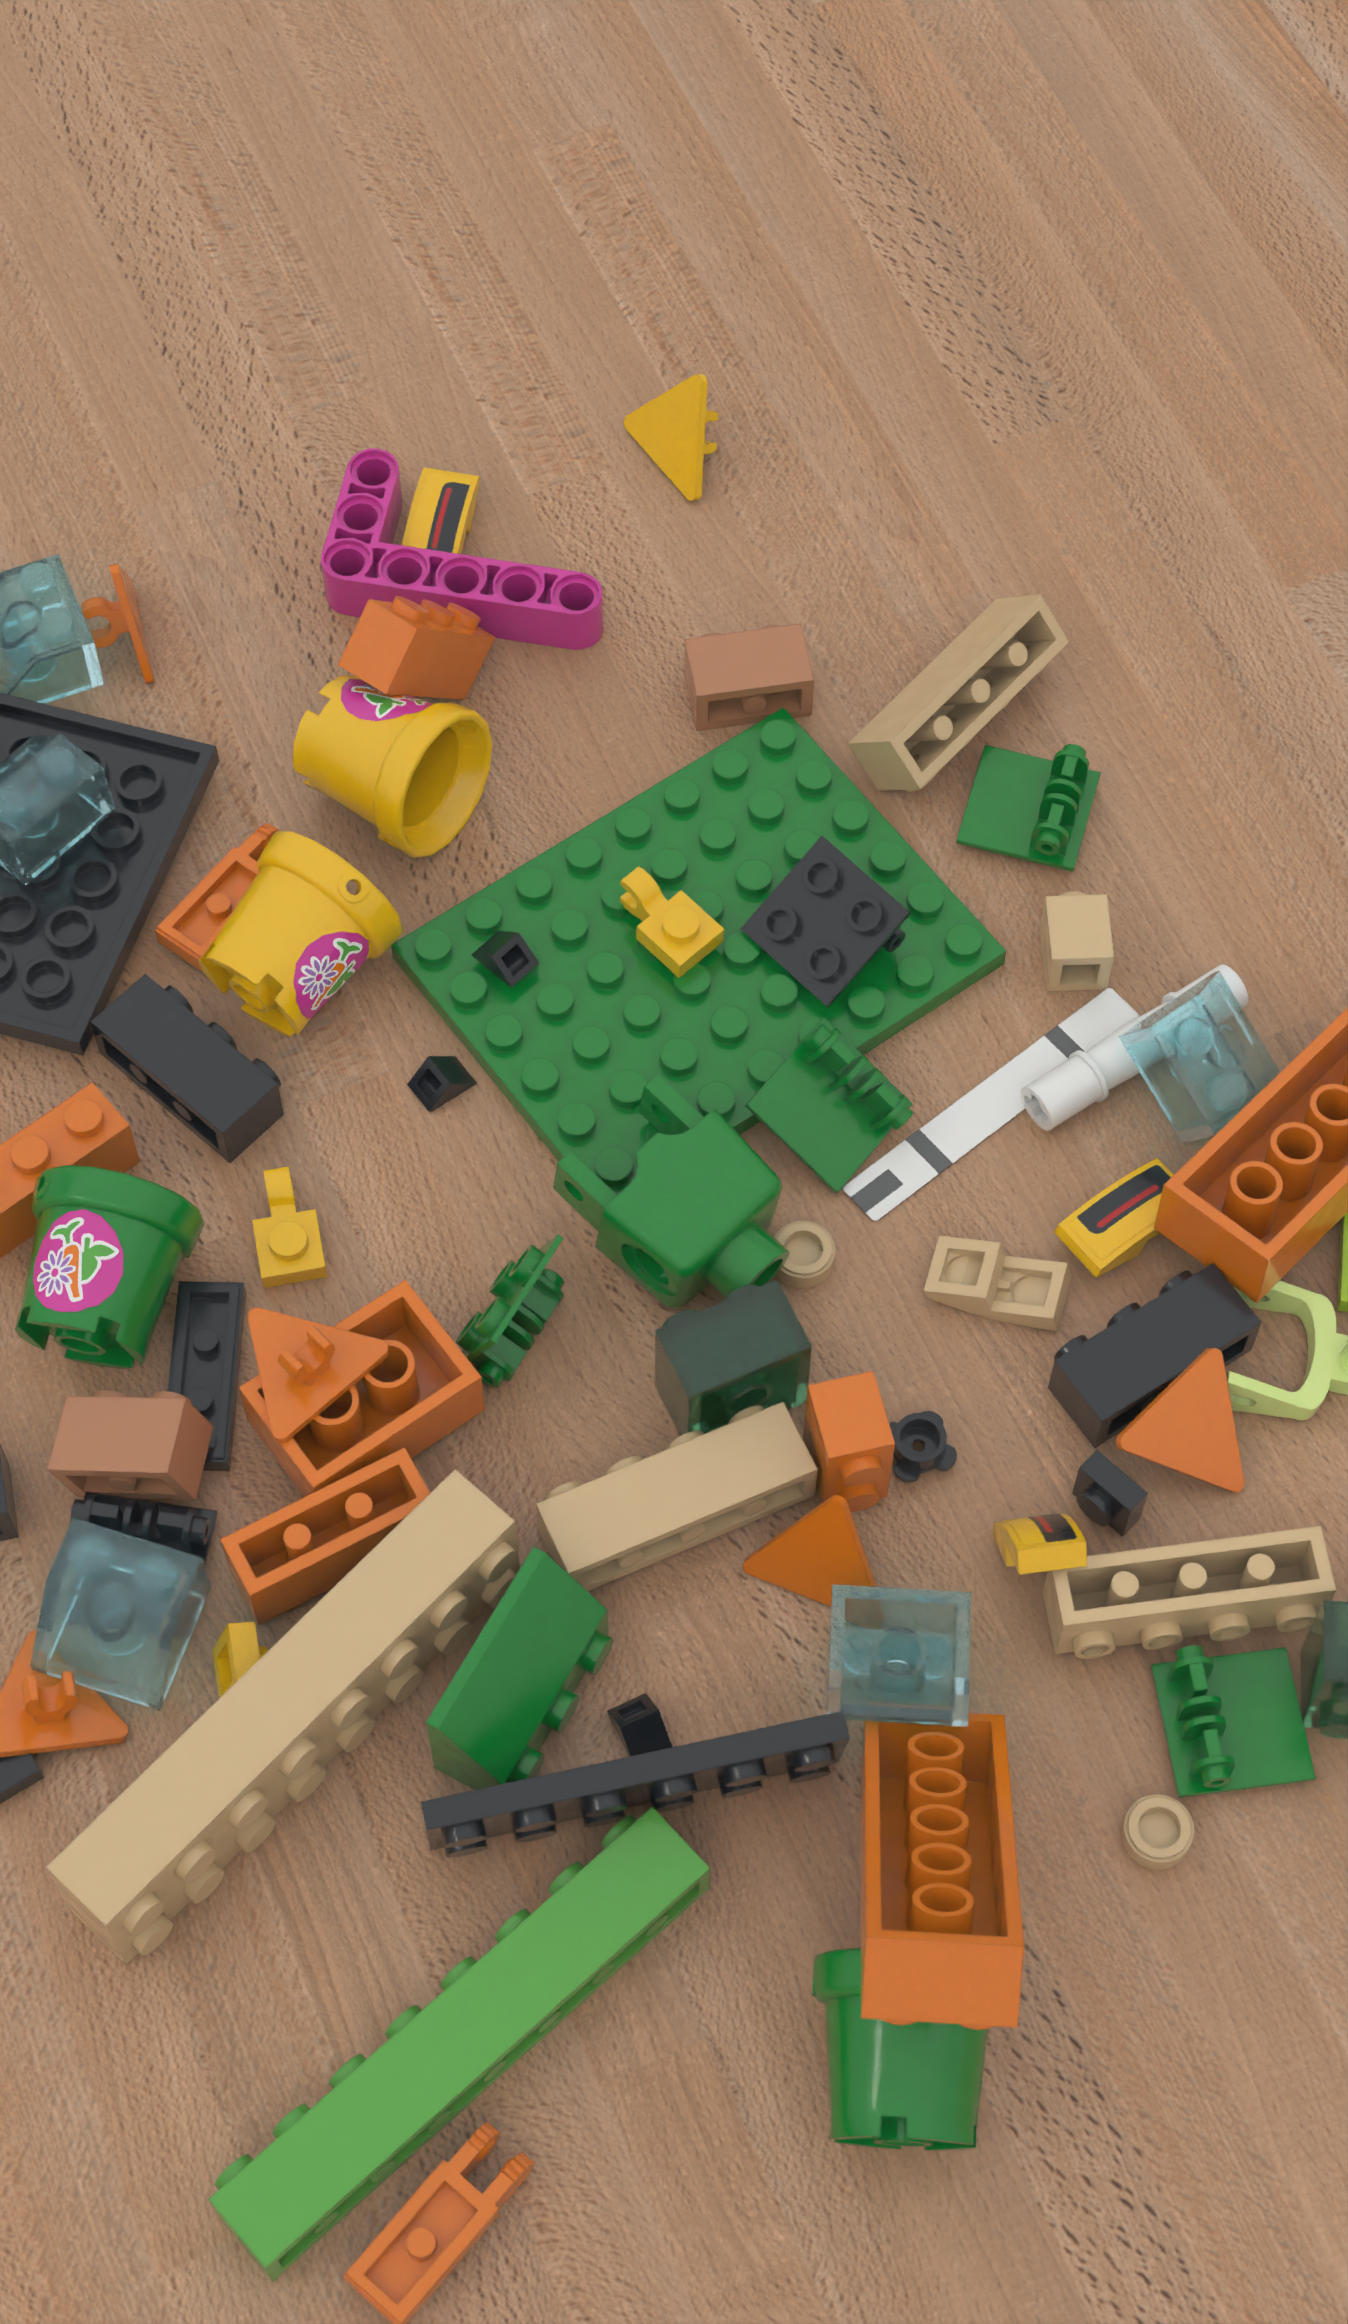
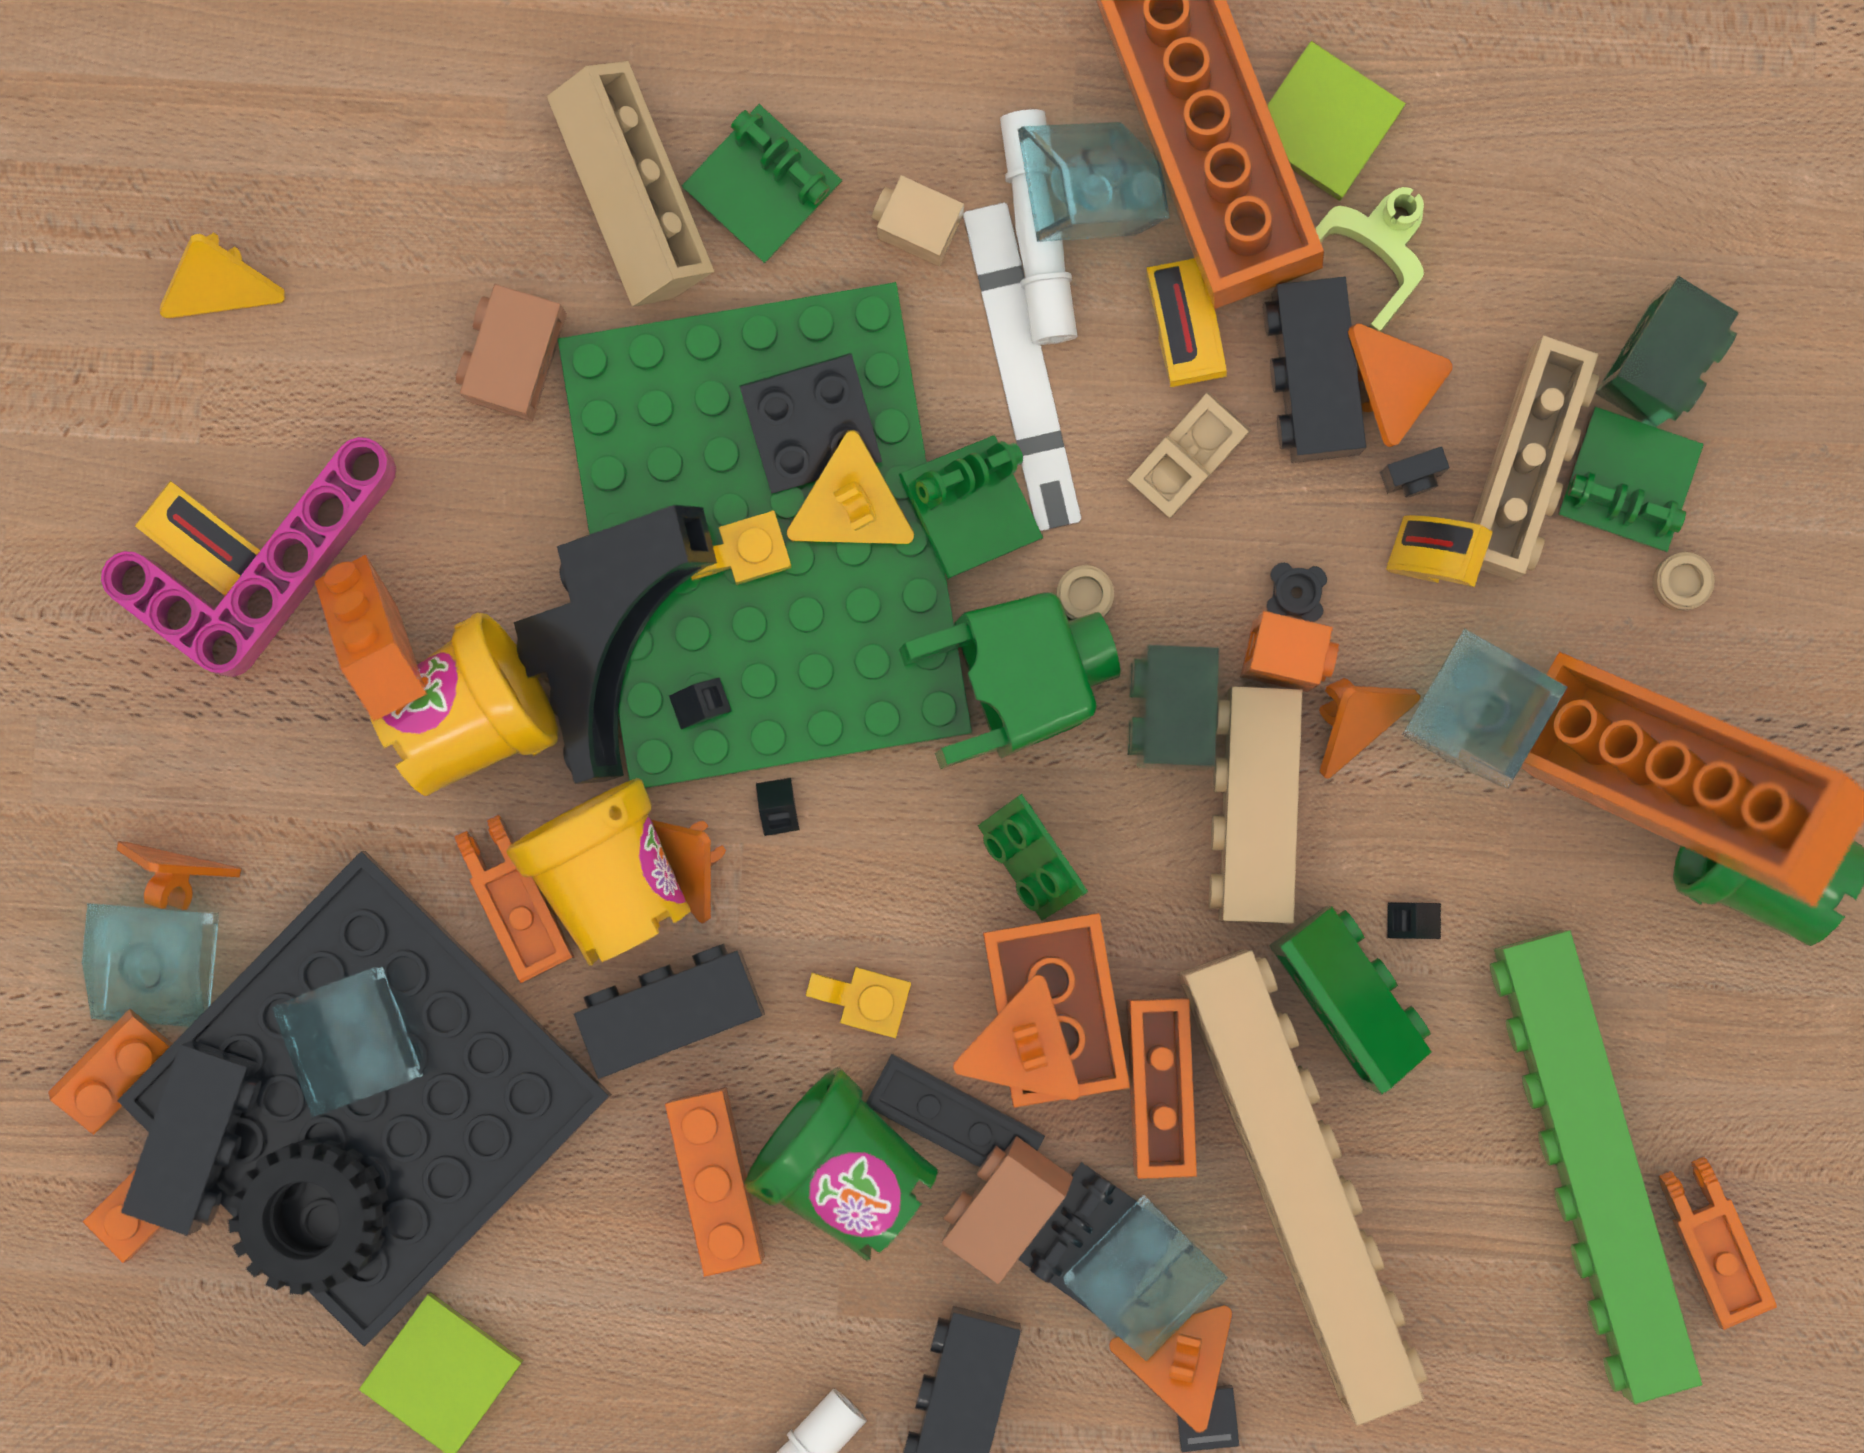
camera: 60 degrees left, 25 degrees up
yellow plate [212,1622,268,1698] -> none
black plate [421,1710,850,1857] -> none
none -> black arch [514,505,717,784]
none -> orange piece [651,820,726,924]
none -> yellow piece [787,430,914,544]

